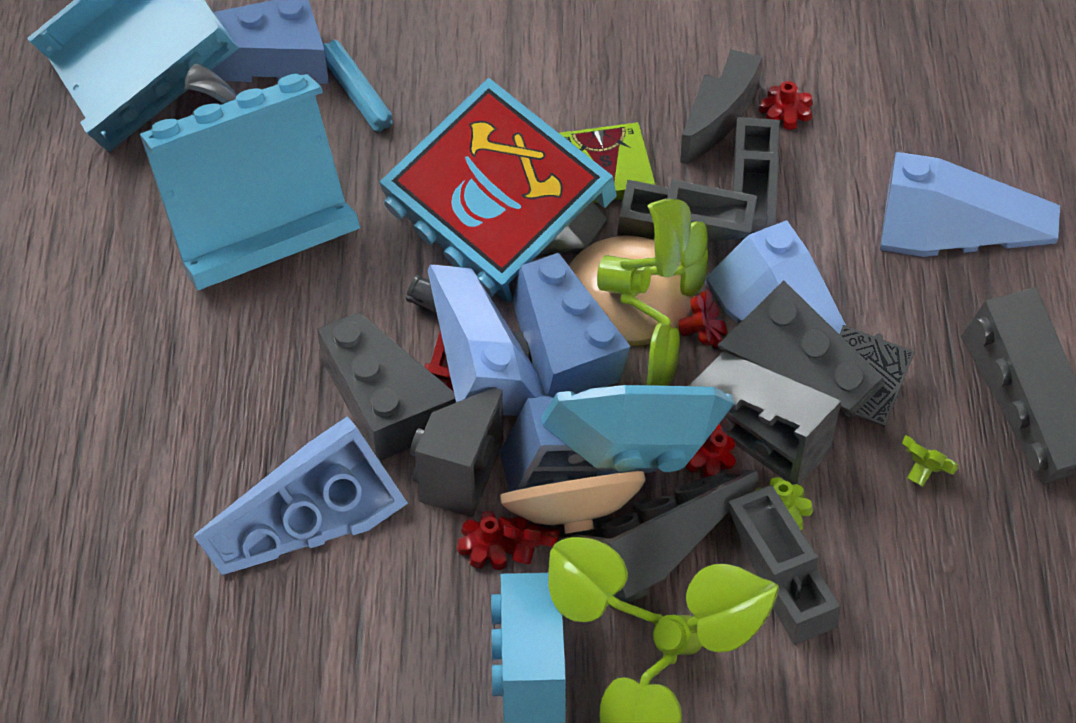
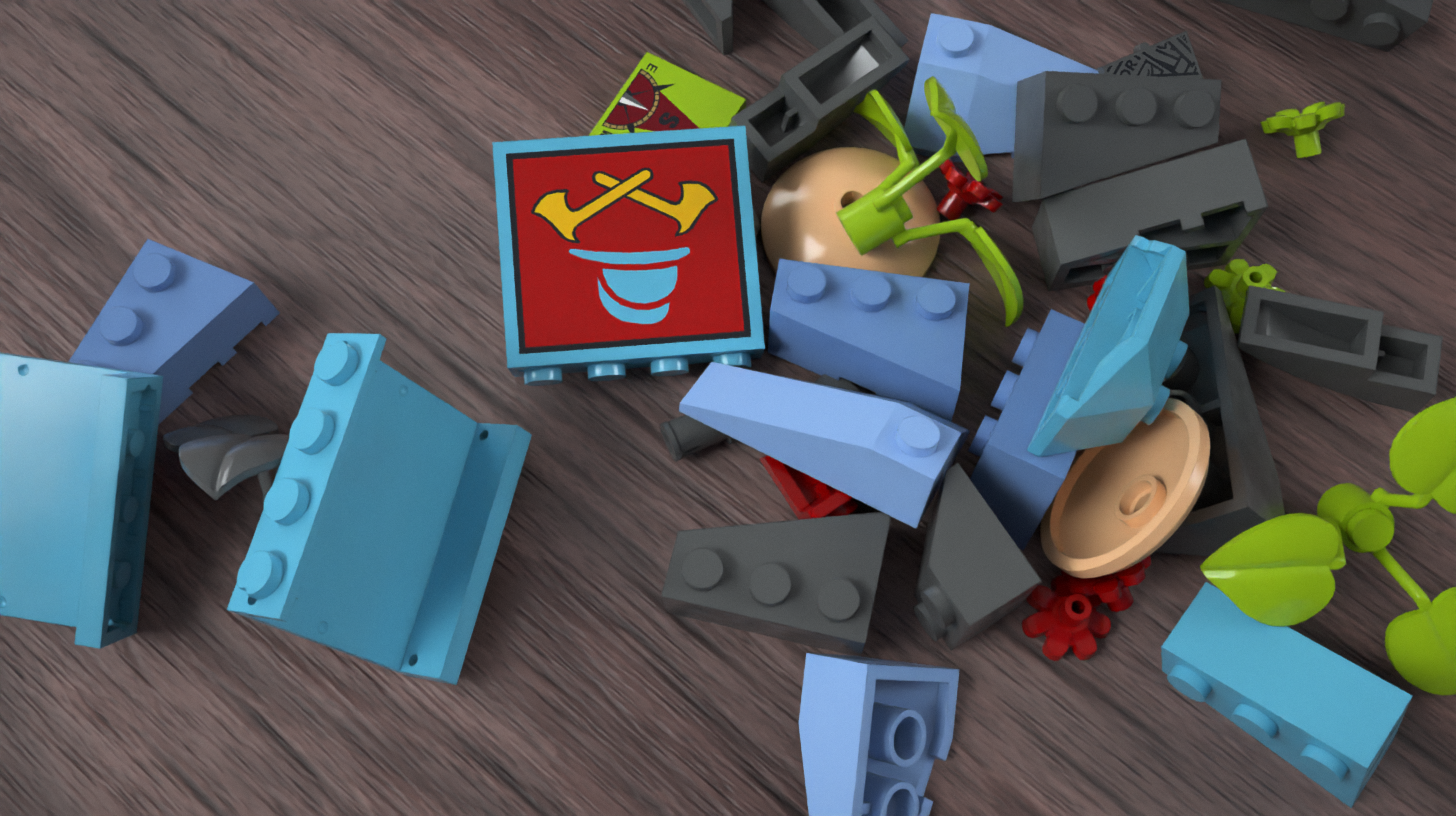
camera: 45 degrees left, 15 degrees up
medium azure axle [323,40,393,132] -> none

